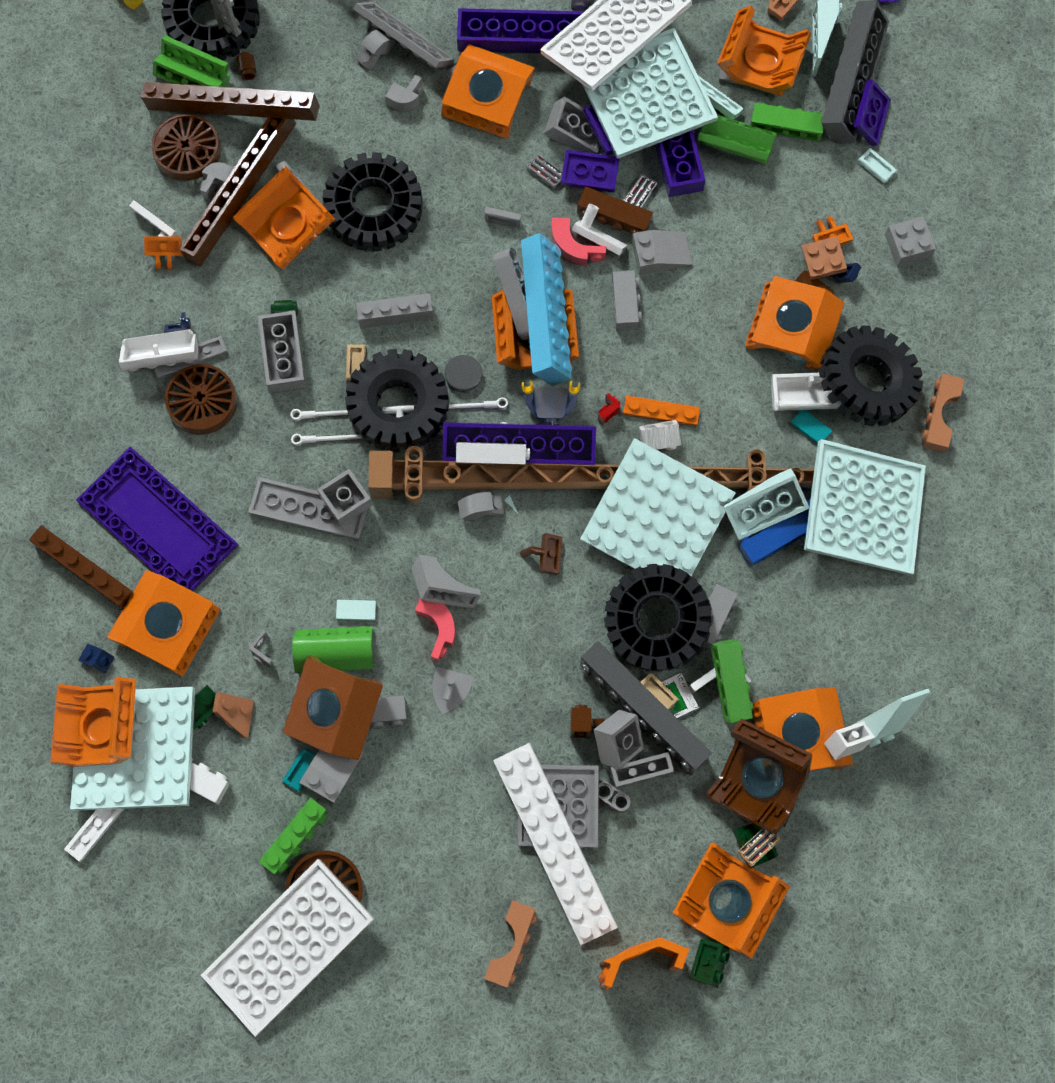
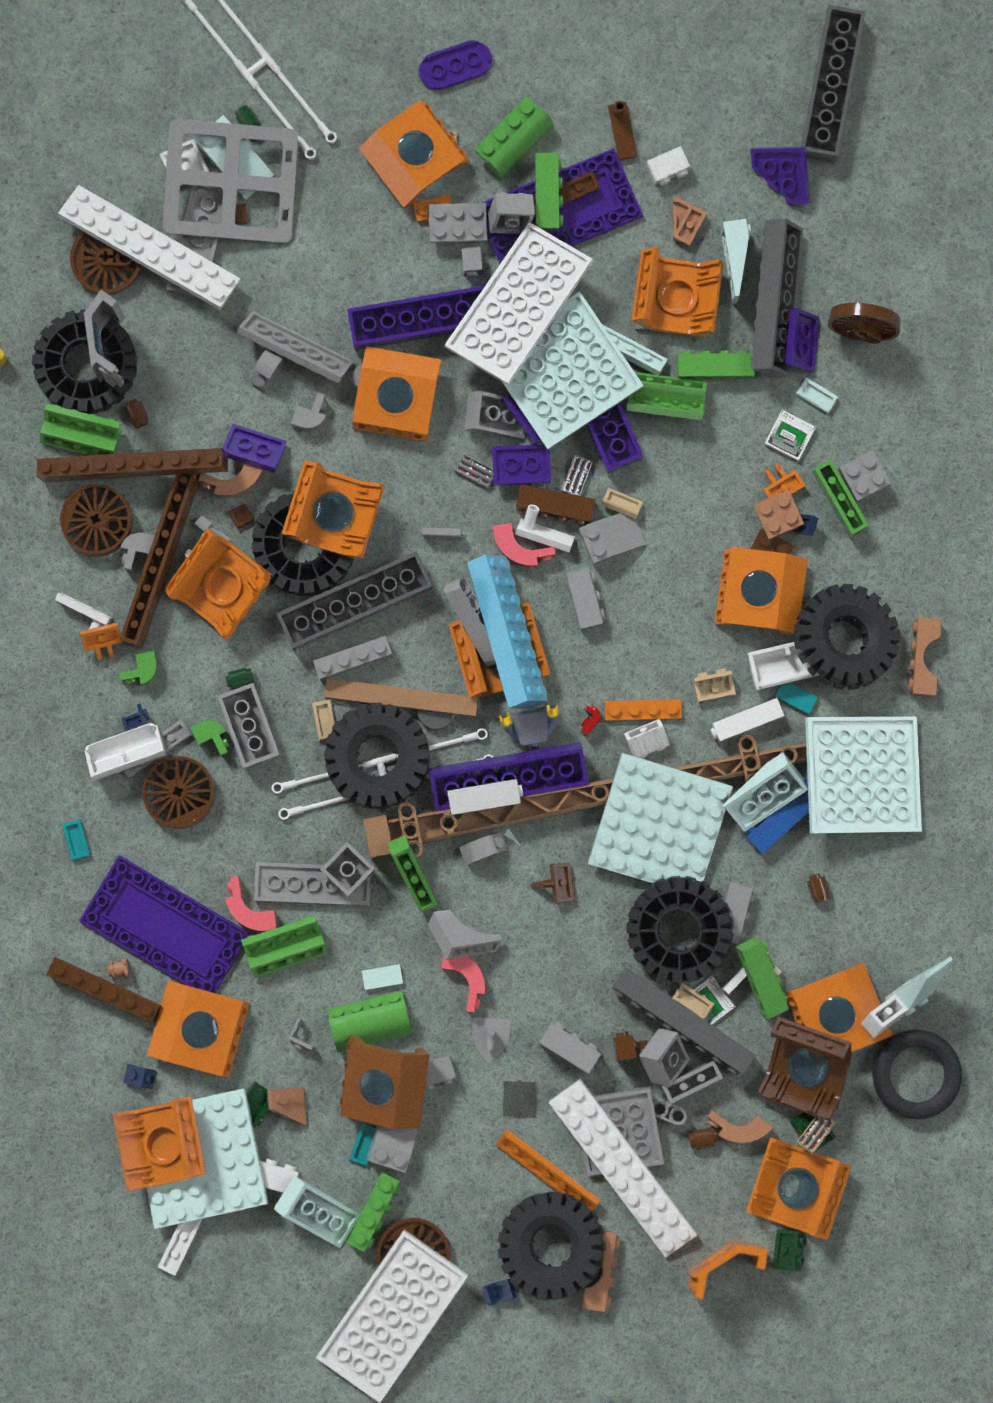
camera: 10 degrees left, 10 degrees up
none -> teal tile [62,819,91,861]
none -> nougat brick [107,958,130,980]
none -> bright green brick [119,651,158,686]
none -> bright green brick [190,720,230,757]
none -> nougat arch [198,464,264,498]
none -> dark purple plate [222,424,287,473]
none -> coral arch [225,876,277,931]
none -> reddish brown tile [229,503,254,529]
none -> bright green brick [241,915,328,978]
none -> light aqua slope [274,1175,360,1248]
none -> dark grey brick [276,551,433,651]
none -> orange panel [282,461,385,559]
none -> medium nougat tile [324,678,479,717]
none -> bright green brick [388,835,438,912]
none -> dark blue bracket [483,1278,516,1306]
none -> orange plate [496,1129,600,1211]
none -> black tyre [497,1192,606,1300]
none -> clear smoke piece [503,1080,536,1118]
none -> light grey brick [539,1022,601,1074]
none -> tan tile [601,488,643,519]
none -> reddish brown brick [688,1127,718,1150]
none -> tan bracket [693,668,736,702]
none -> nougat arch [707,1110,773,1143]
none -> white brick [710,698,784,742]
none -> tile [765,410,816,461]
none -> reddish brown brick [806,873,830,903]
none -> bright green brick [812,460,869,538]
none -> reddish brown piece [827,303,901,344]
none -> black tyre [872,1030,962,1119]

